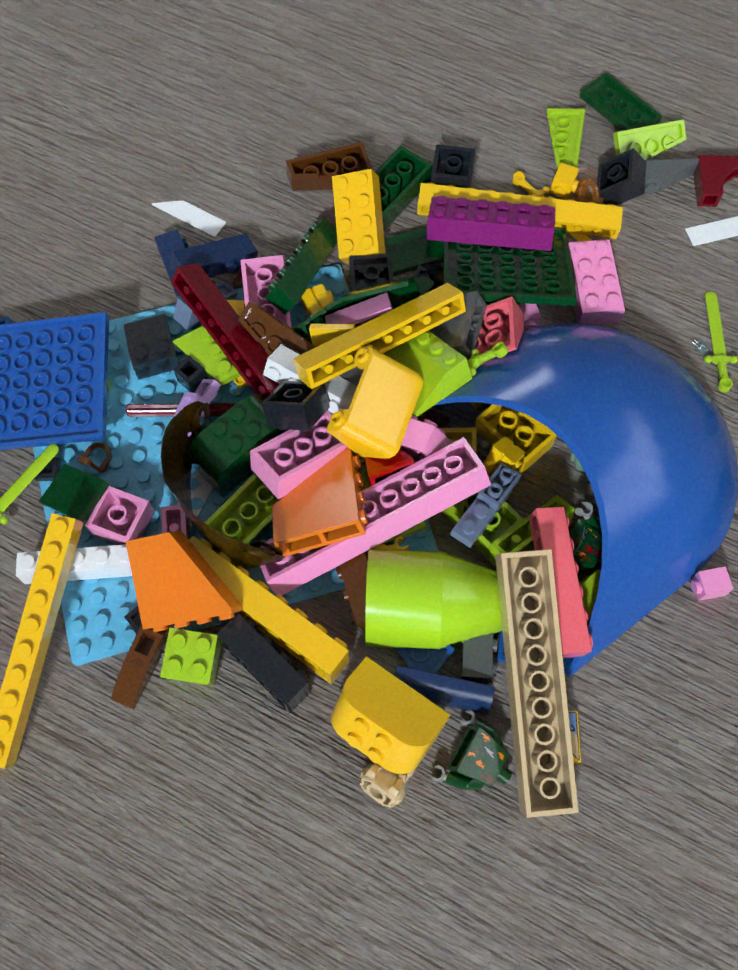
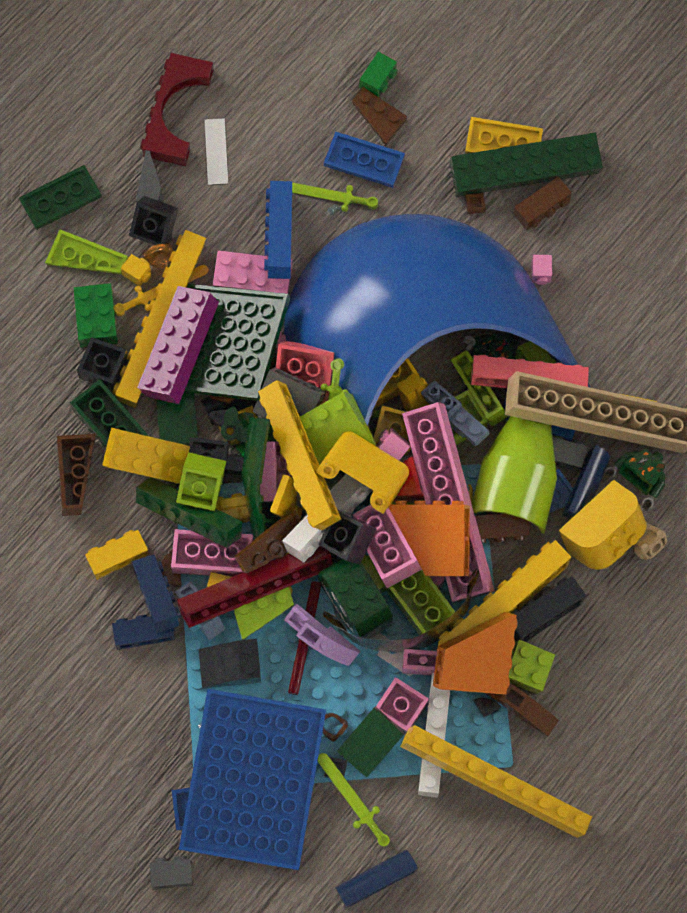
camera: 80 degrees left, 5 degrees up
white sticker [152,200,226,237] -> none
black brick [173,355,208,393] -> none
lime wing [613,120,686,160] -> none
none -> green brick [73,283,118,348]
none -> yellow brick [85,530,149,580]
none -> lime brick [176,452,226,511]
none -> blue brick [264,181,292,279]

